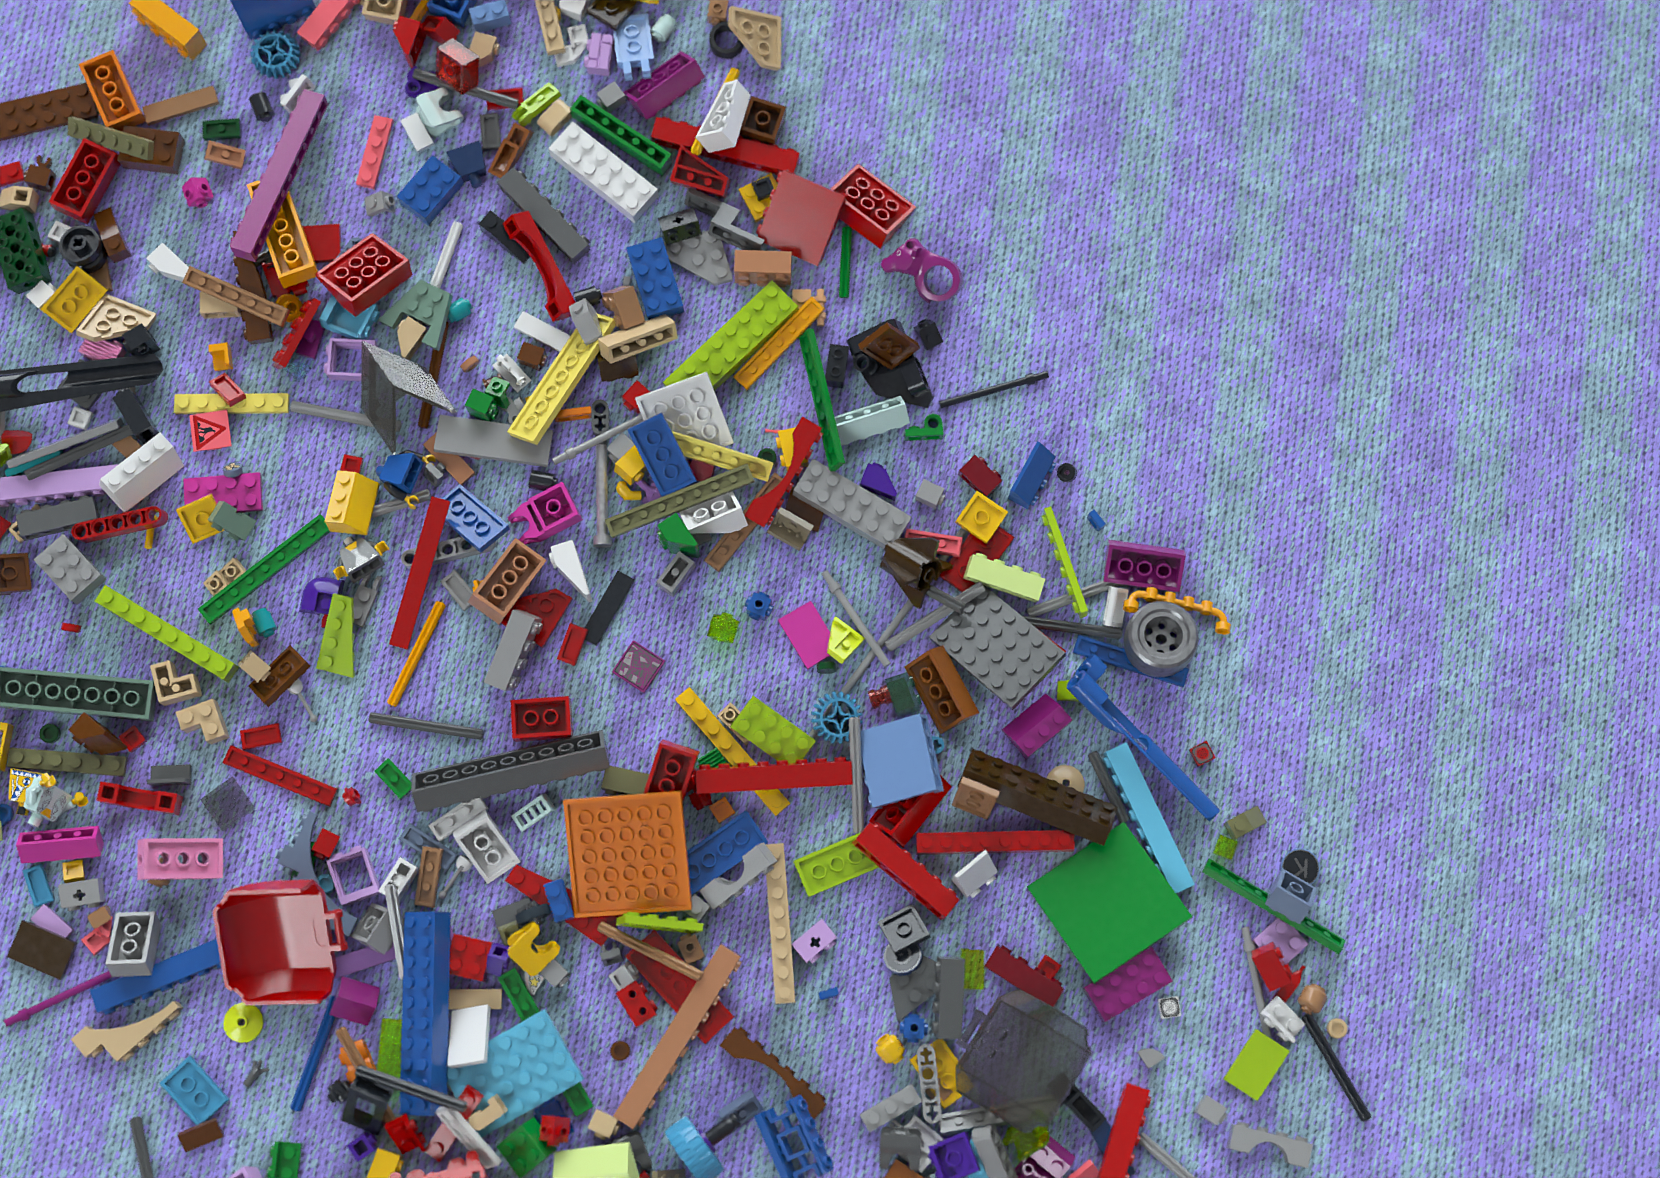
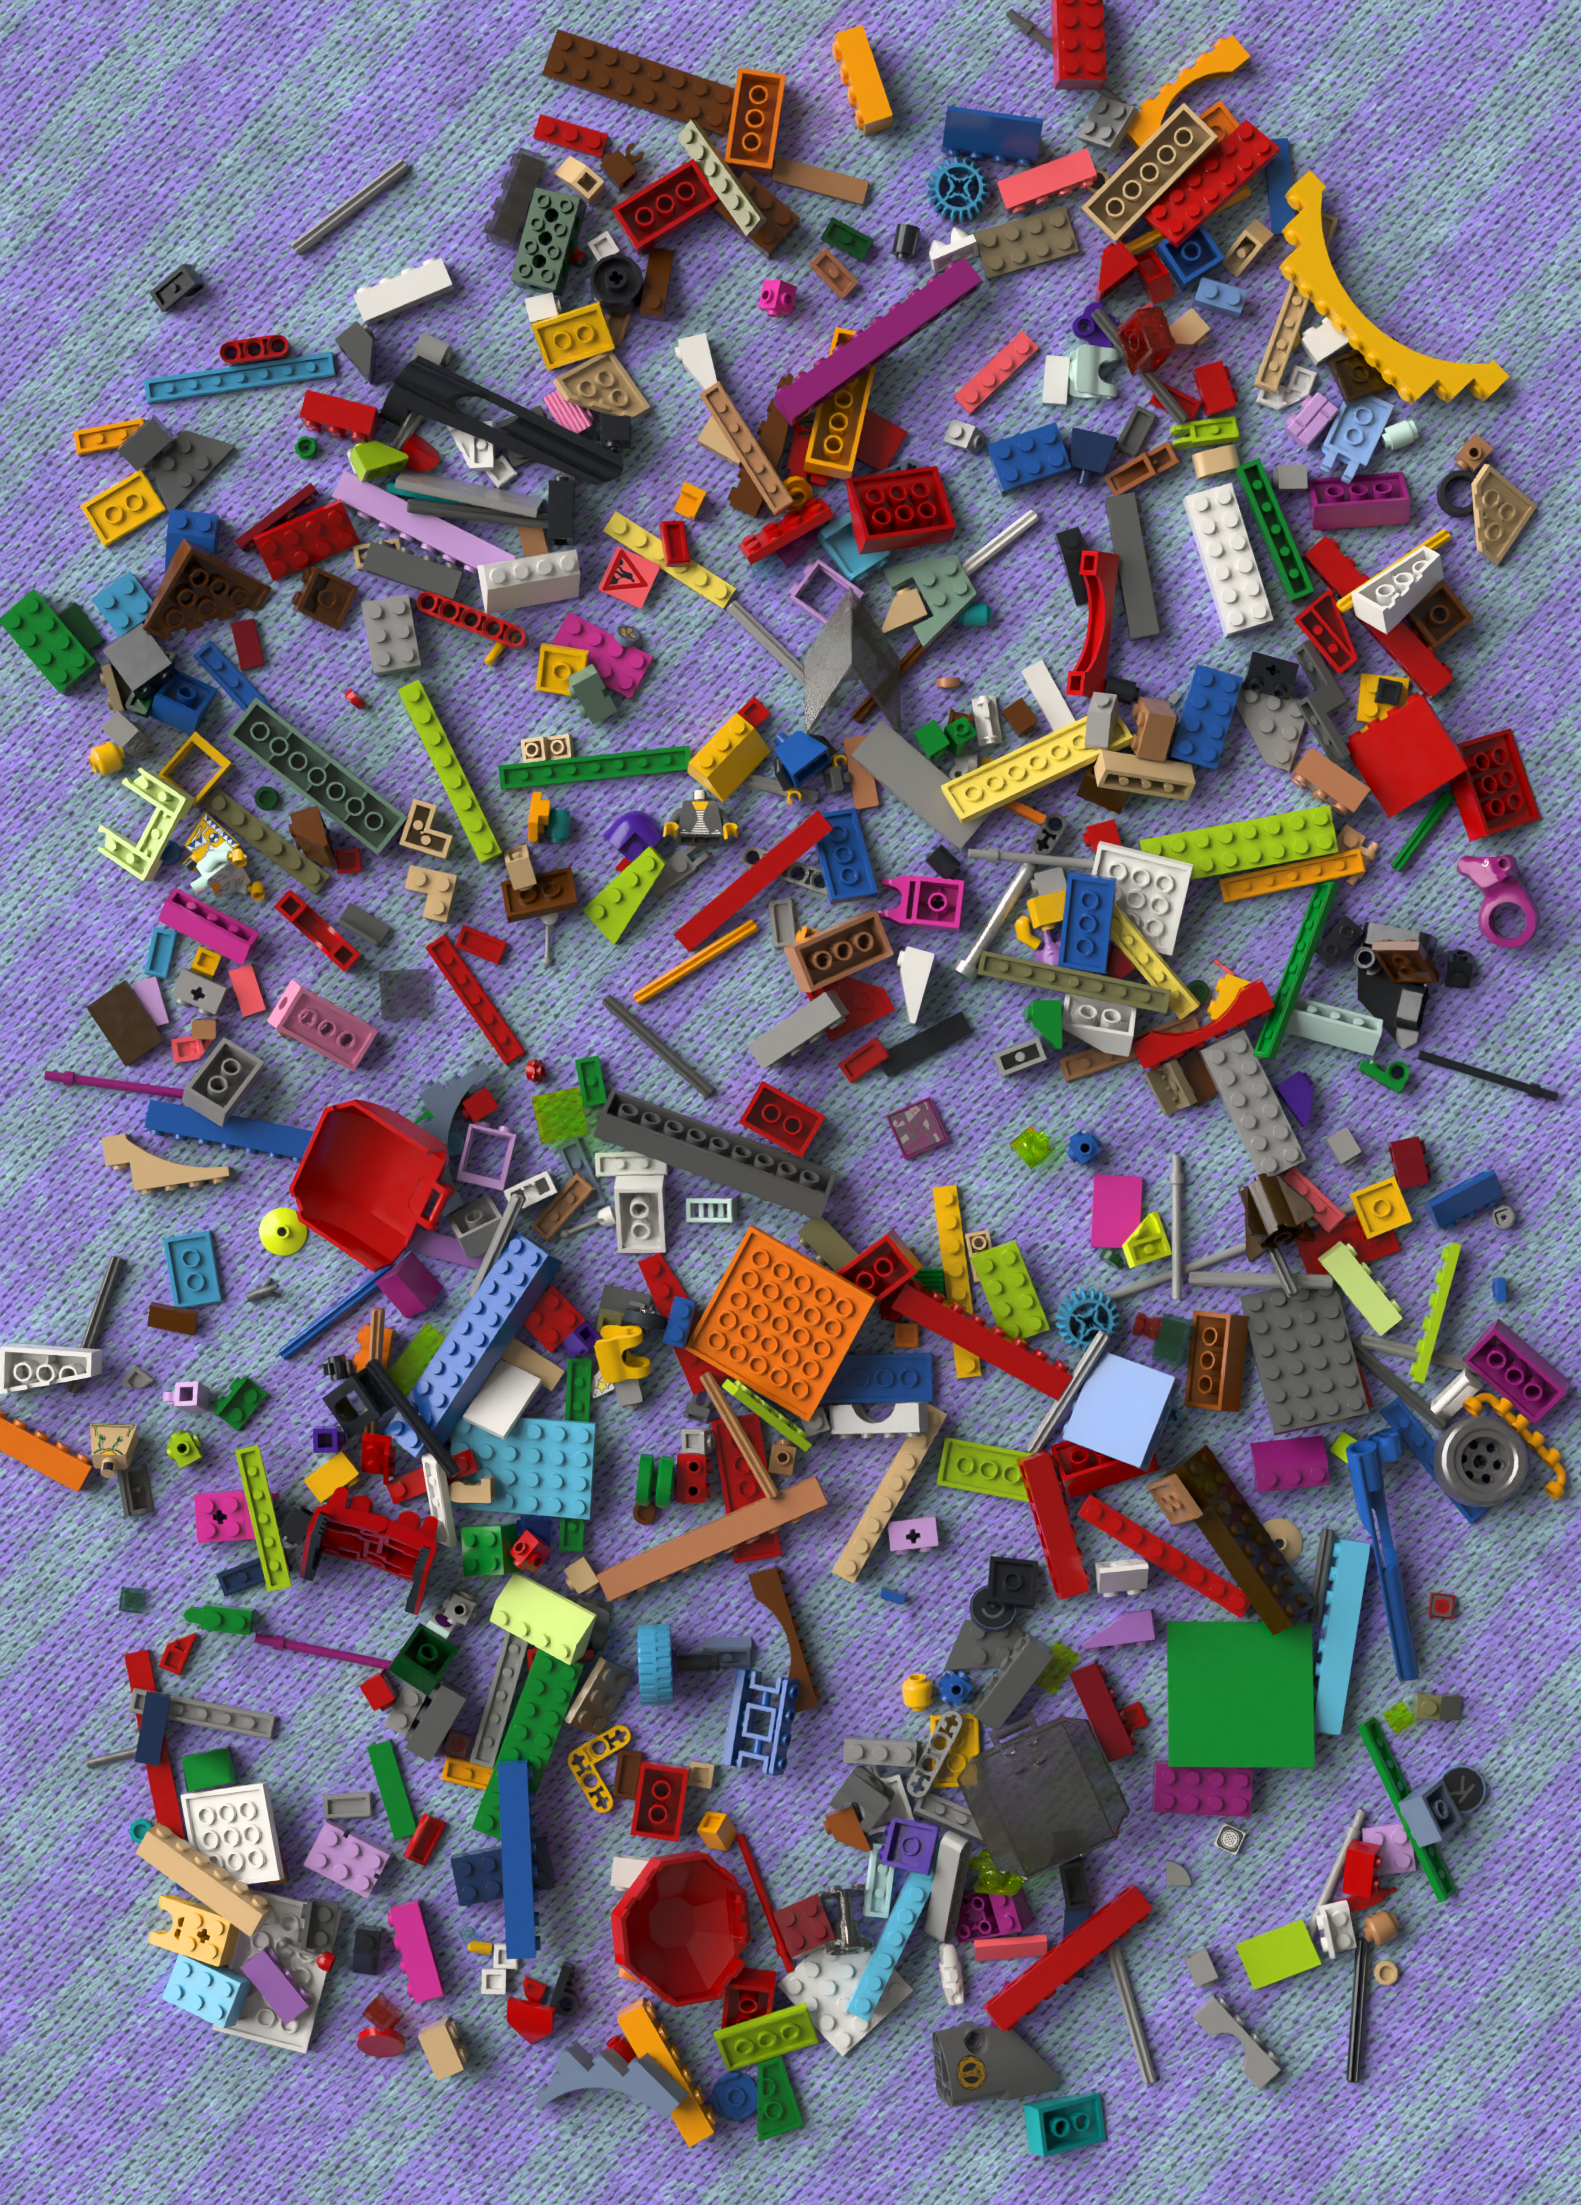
camera: 35 degrees right, 10 degrees up
none -> coral tile [228,964,267,1017]
none -> white wing [447,421,495,471]
none -> clear neon green brick [531,1087,590,1145]
none -> green wheel [635,1453,675,1509]
none -> dark tan plate [974,206,1079,280]
none -> medium lavender slope [1081,1609,1155,1652]
none -> red brick [1192,360,1238,418]

